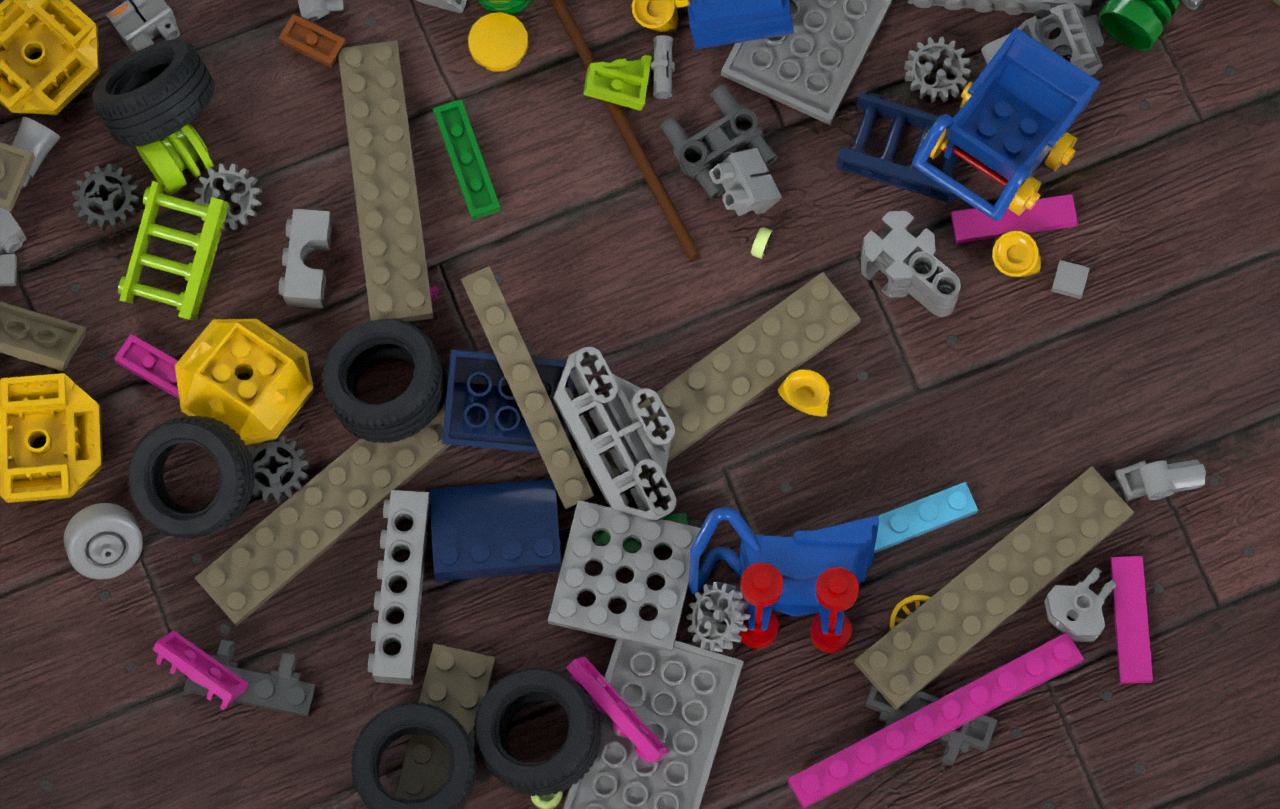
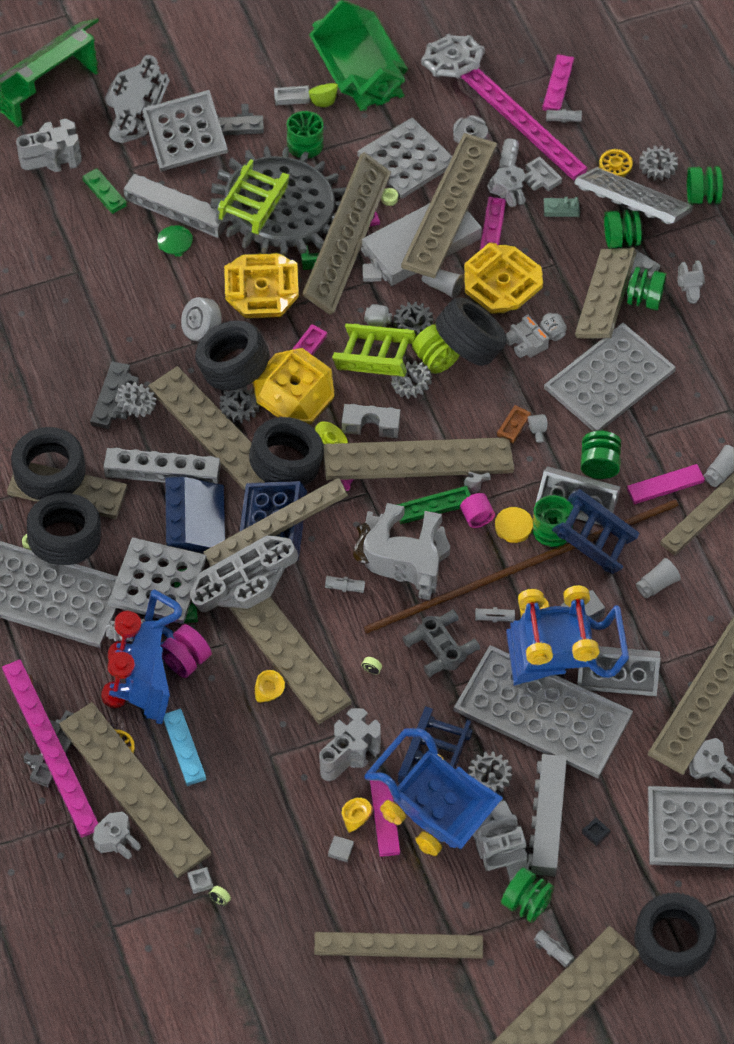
camera: 90 degrees right, 15 degrees down
dark pink plate [153,631,249,710] -> none
dark pink plate [566,657,670,764] -> none
lime wing [583,55,652,111] -> none
light grey hips [709,148,782,216] -> none
dark pink tile [1110,556,1153,684] -> none
light grey piece [1139,459,1206,500] -> none
none -> light grey gear [115,382,156,417]
none -> dark pink wheel [160,624,212,678]
none -> yellowish green tile [209,886,231,906]
none -> dark tan plate [314,932,483,958]
none -> neon yellow dish [315,421,348,444]
none -> light grey pin [325,576,365,593]
none -> light grey piece [353,503,450,600]
none -> light grey head [364,304,392,327]
none -> dark pink piece [460,493,495,528]
none -> light grey piece [464,472,491,494]

